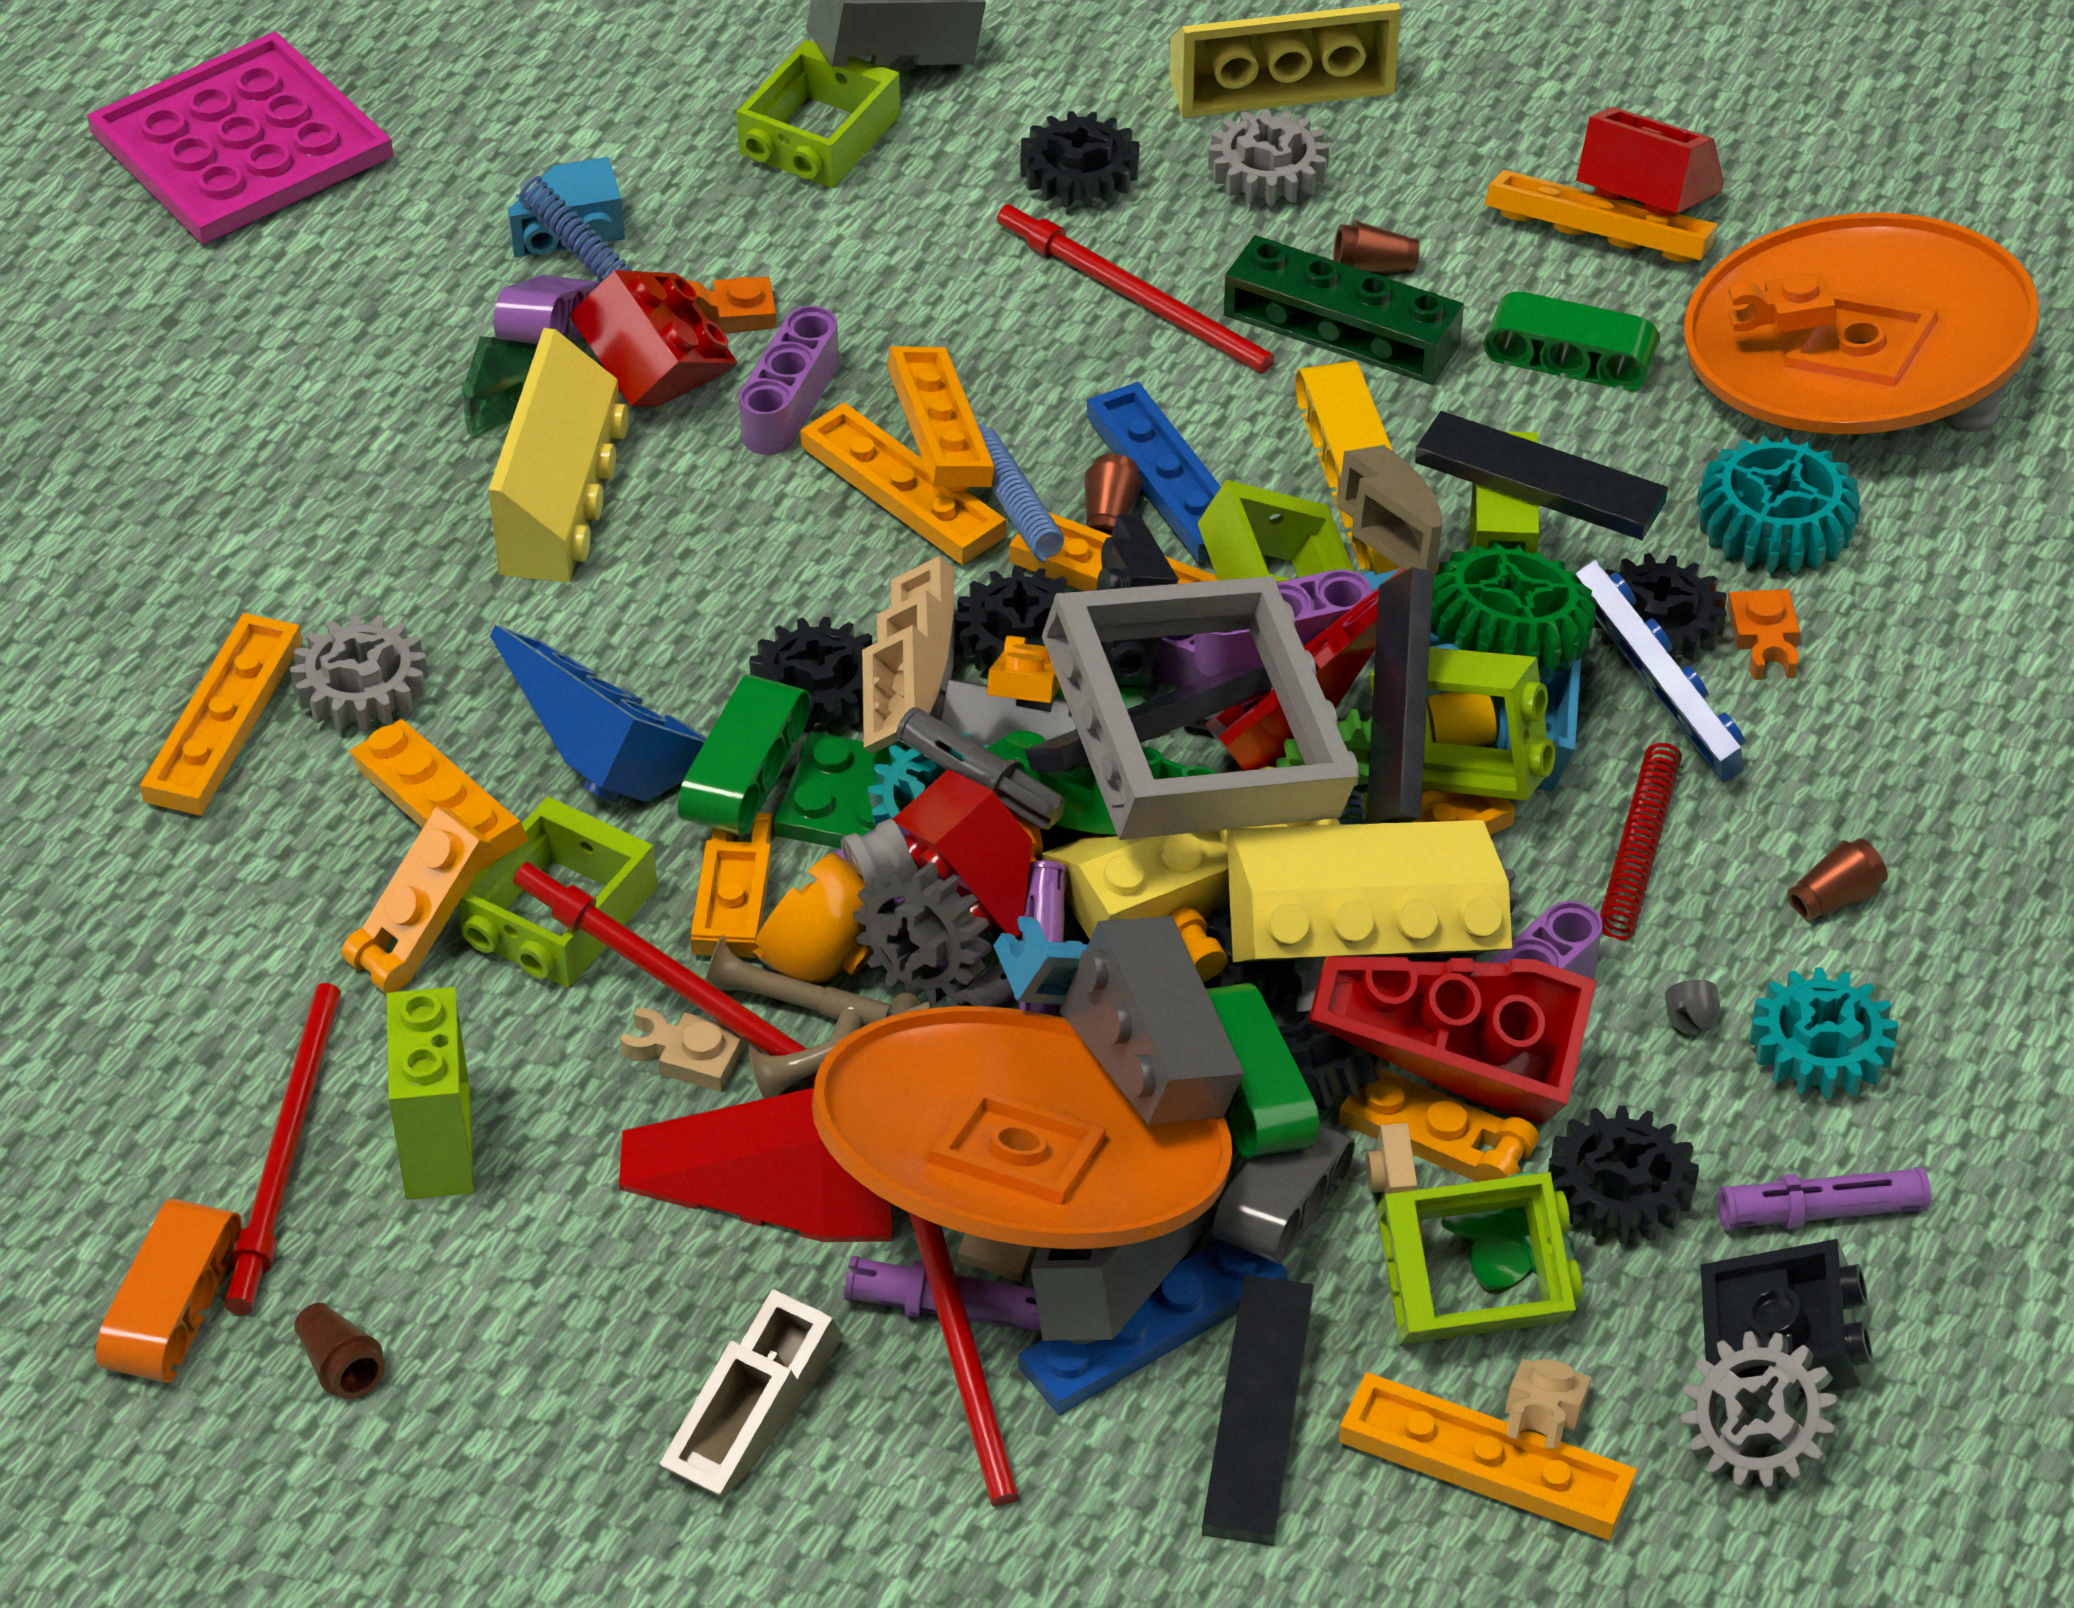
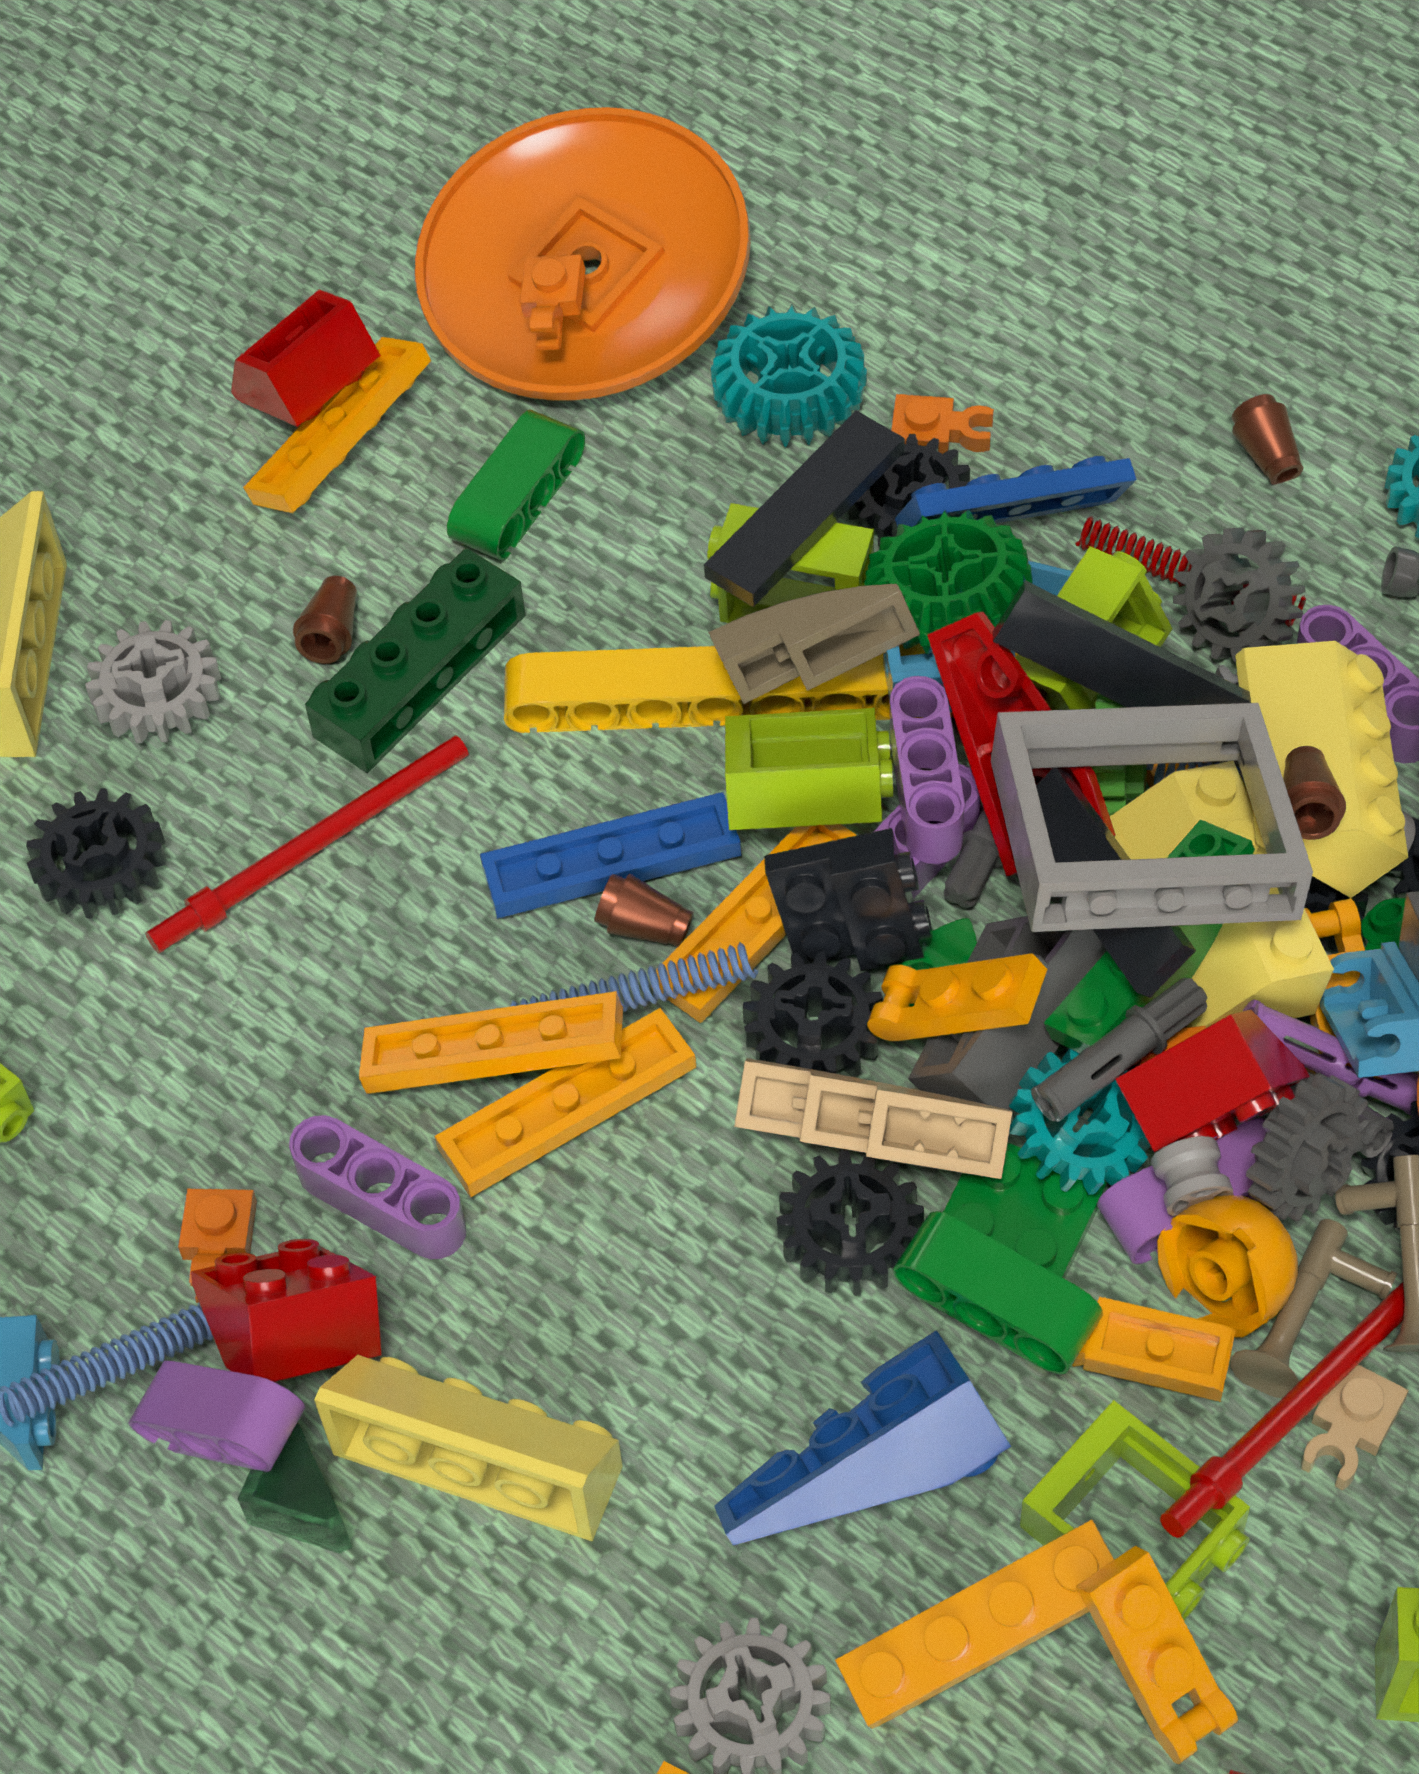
camera: 75 degrees left, 10 degrees up
none -> dark grey gear [1173,527,1306,662]
none -> copper cone [1283,746,1346,840]

